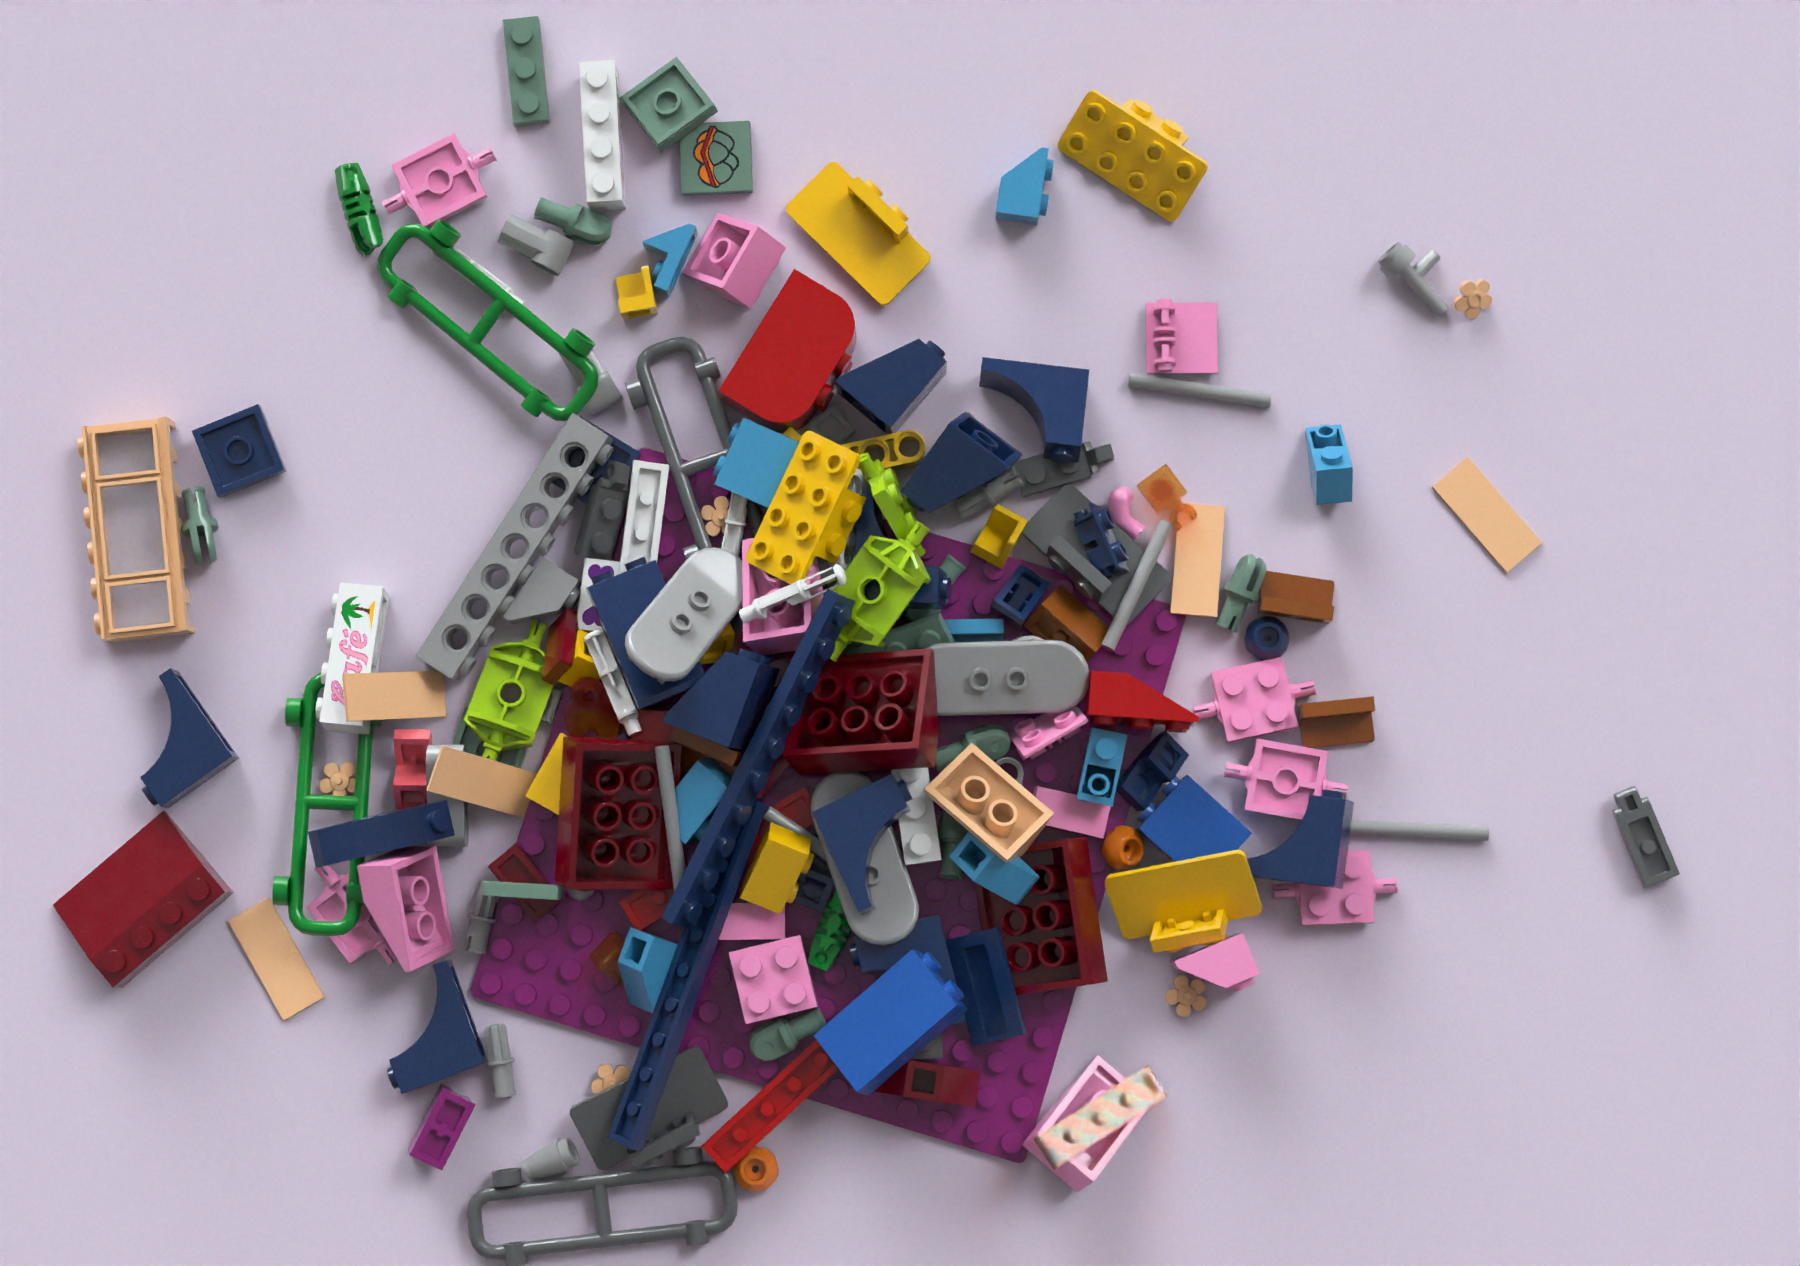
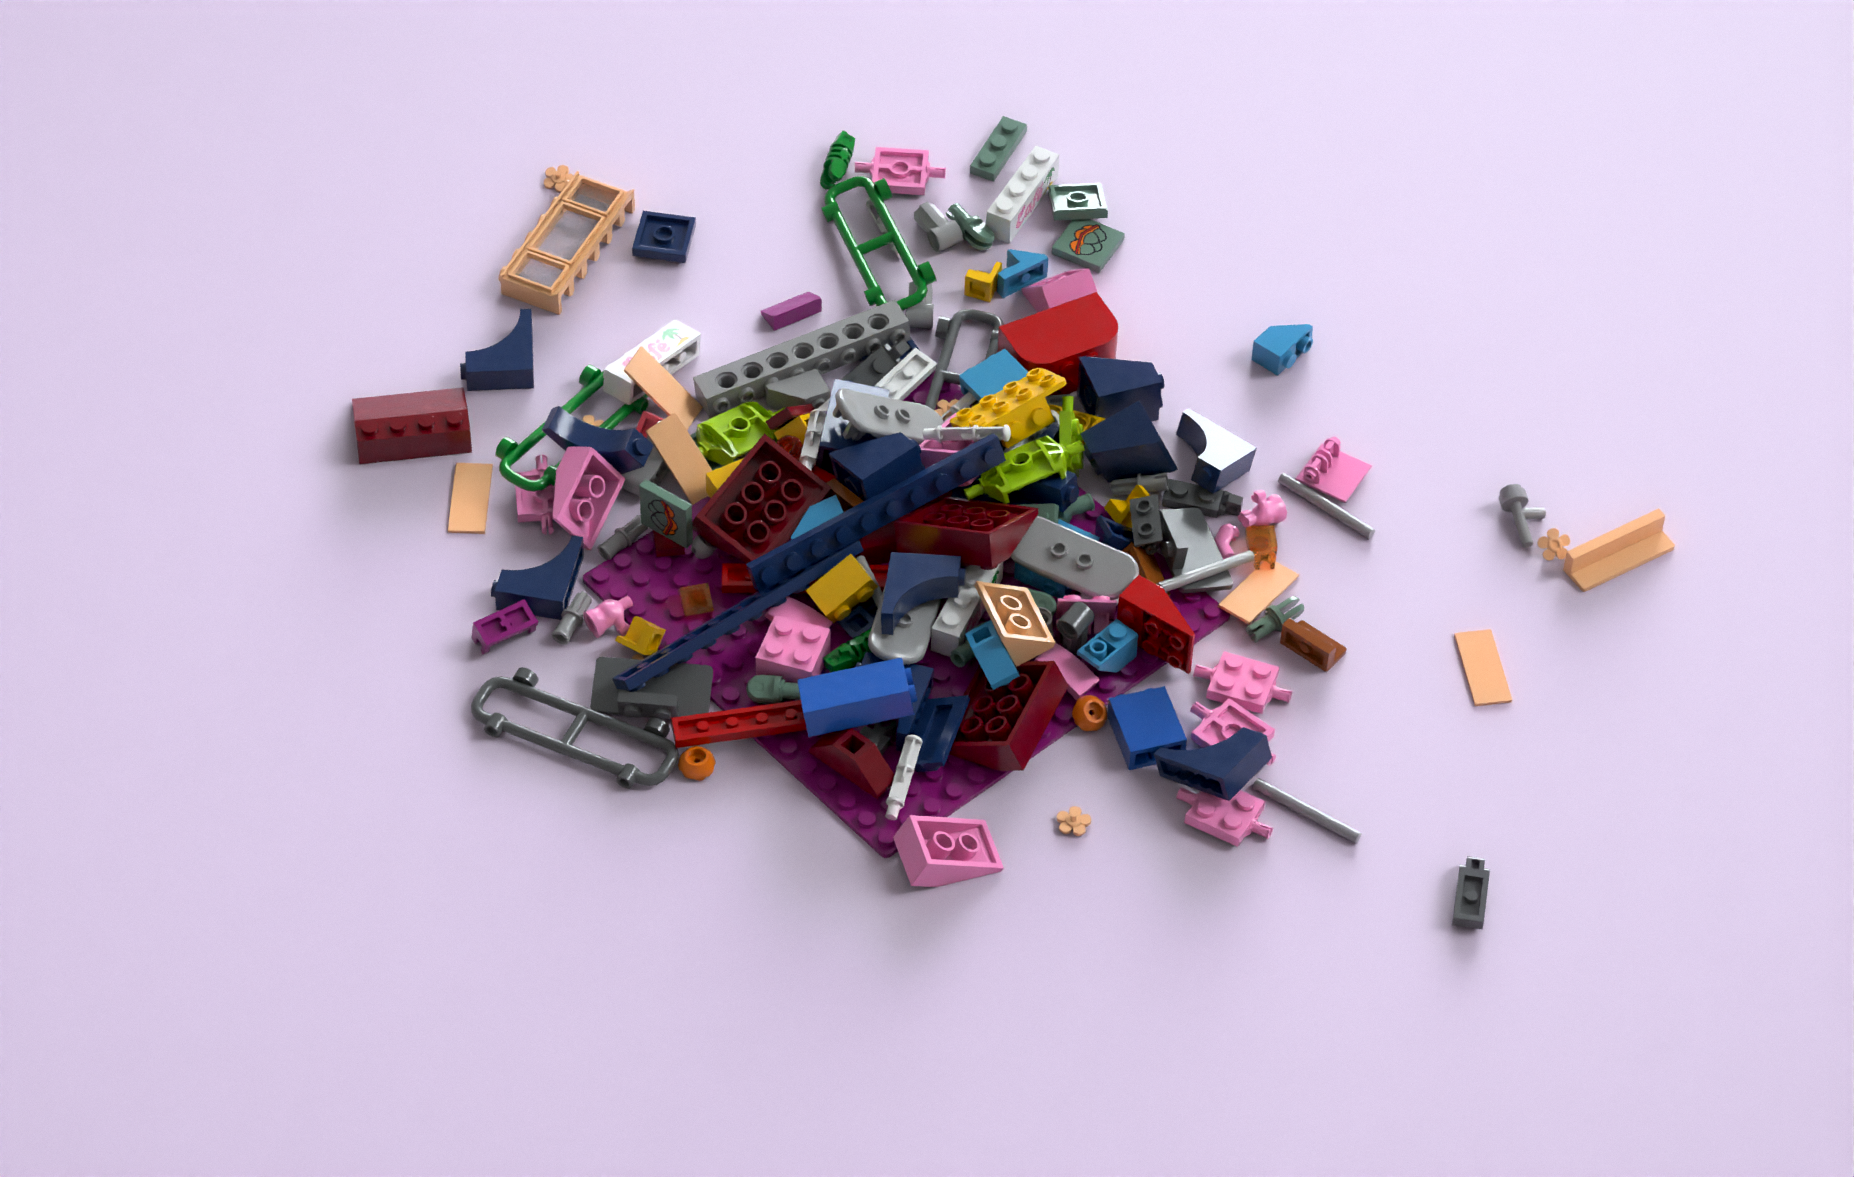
camera: 25 degrees right, 35 degrees down
sand green arm [181,487,219,565] -> none
light grey cone [522,1138,579,1181] -> none
dark azure slope [617,927,678,1014] -> none
light grey bar [655,745,686,890] -> none
yellow bracket [786,162,931,306] -> none
clear orange tile [1033,1065,1168,1170] -> none
yellow bracket [1057,90,1208,222] -> none
dark blue hinge [1073,502,1129,579] -> none
yellow bracket [1105,850,1262,953] -> none
dark blue slope [1116,731,1189,812] -> none
bright pink slope [1170,933,1260,992] -> none
dark blue plate [1244,616,1290,661] -> none
dark orange panel [1298,696,1375,748] -> none
dark azure slope [1305,424,1353,505] -> none
none -> light nougat plant [544,165,573,192]
none -> bright pink piece [583,595,633,638]
none -> yellow panel [615,616,666,656]
none -> magenta slope [761,292,822,331]
none -> white piece [885,735,923,820]
none -> dark grey piece [1056,602,1095,656]
none -> dark grey hinge [1129,494,1163,555]
none -> bright pink piece [1237,490,1287,527]
none -> light nougat panel [1563,508,1675,592]

